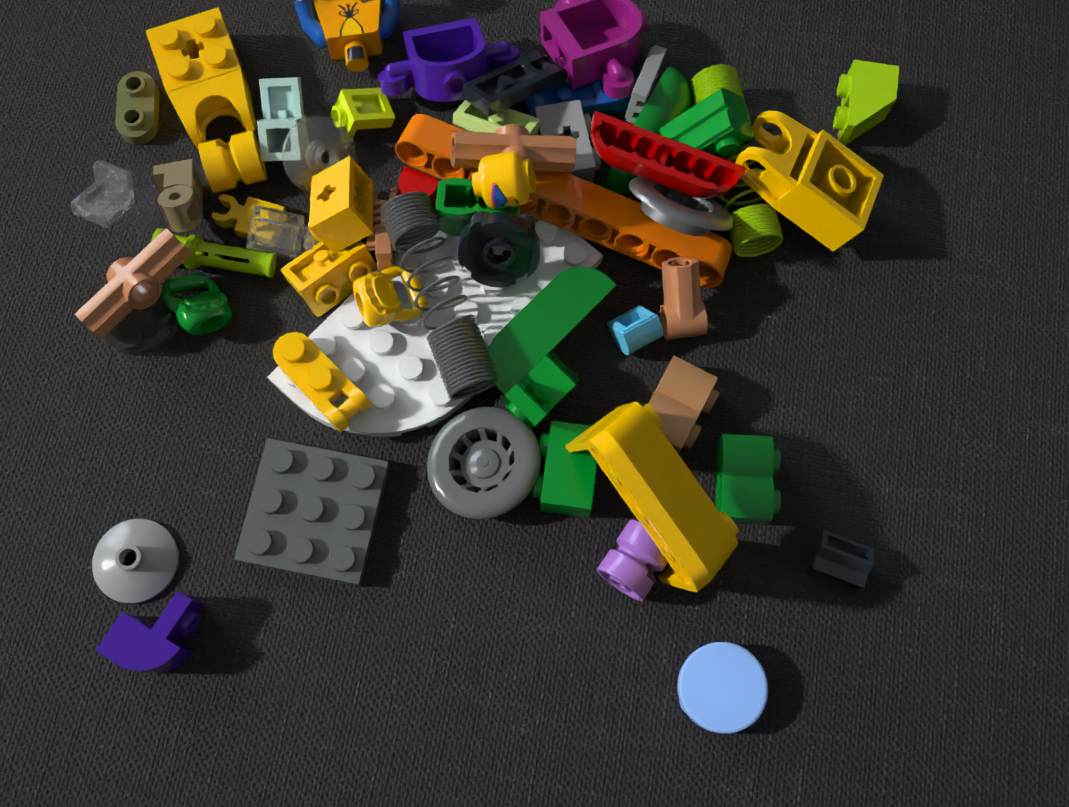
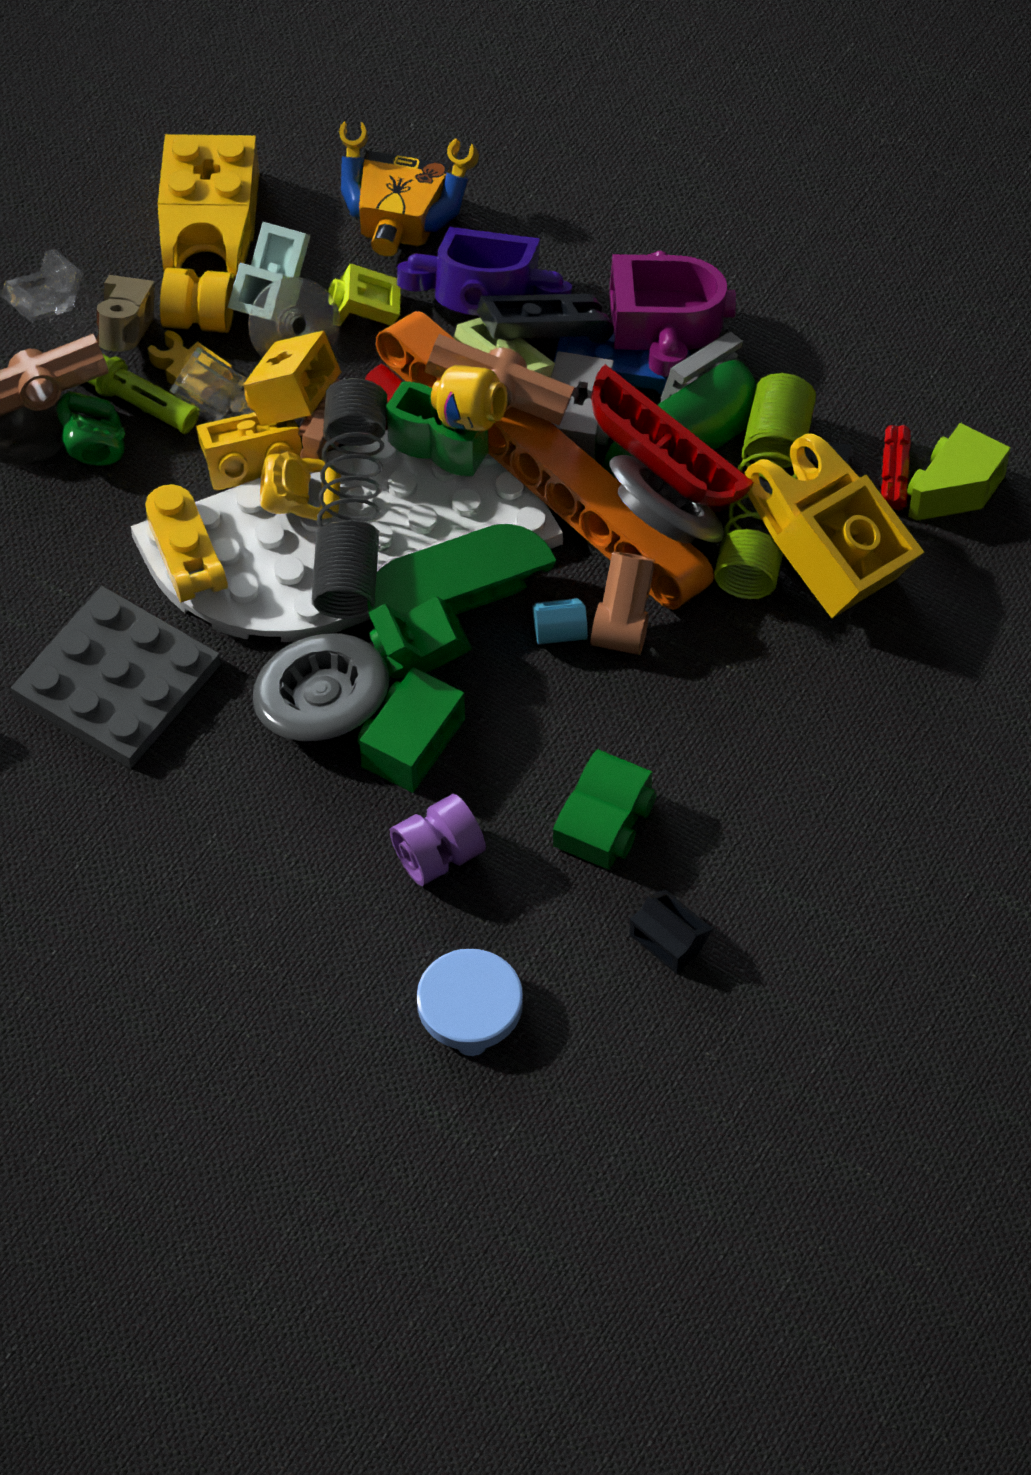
camera: 25 degrees right, 15 degrees down
olive plate [115,71,160,145] -> none
black plate [458,211,540,287] -> none
yellow windscreen [565,402,739,593] -> none
medium nougat brick [648,356,720,454] -> none
green brick [660,87,754,157] -> none
none -> red axle [881,425,911,511]

